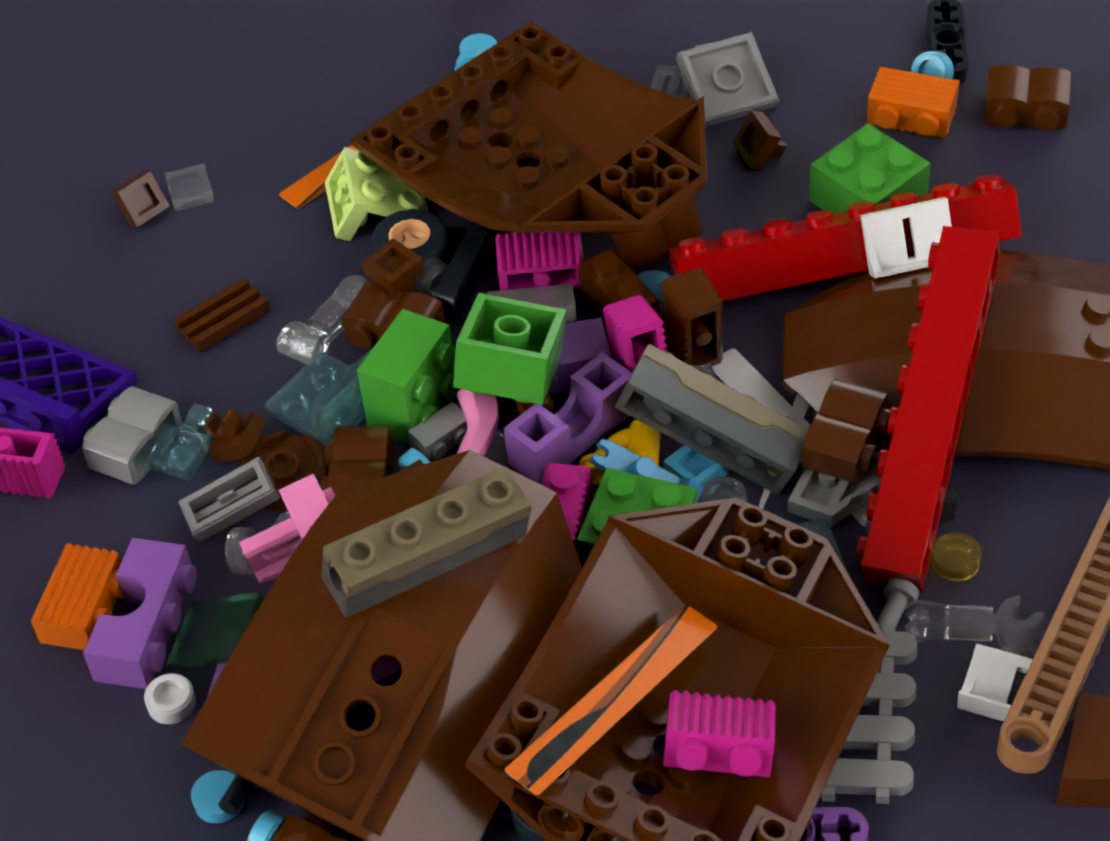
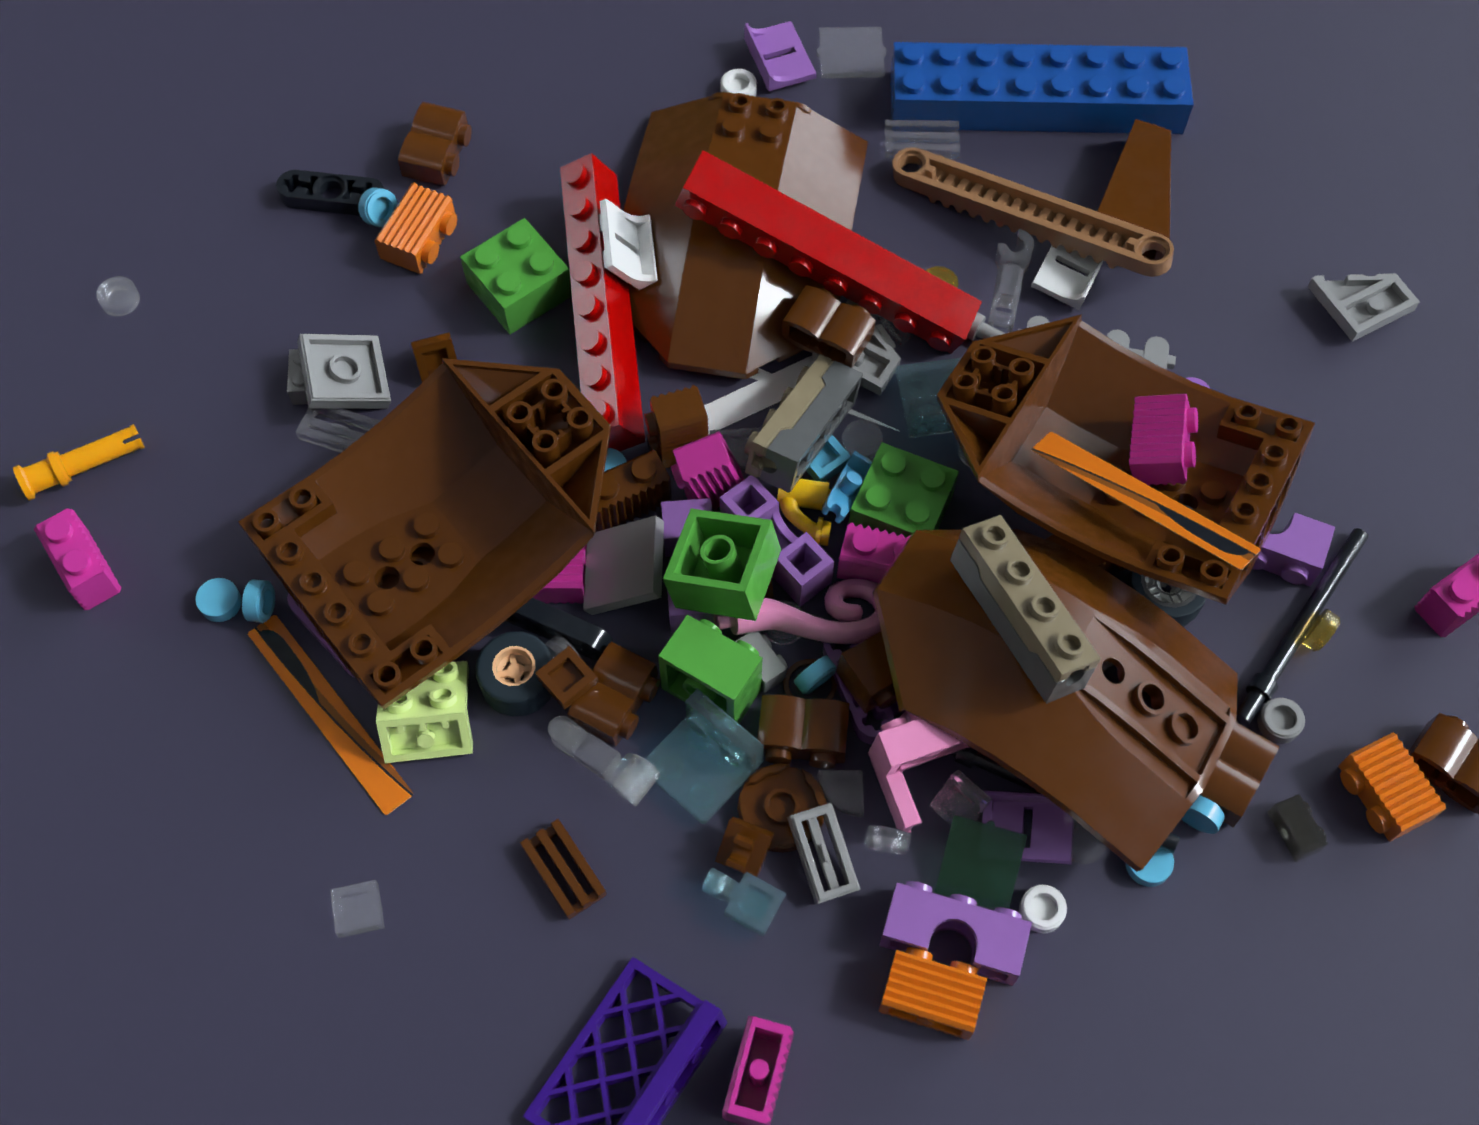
camera: 90 degrees left, 15 degrees up
light grey brick [82,386,182,485] -> none
reddish brown tile [111,171,170,227] -> none

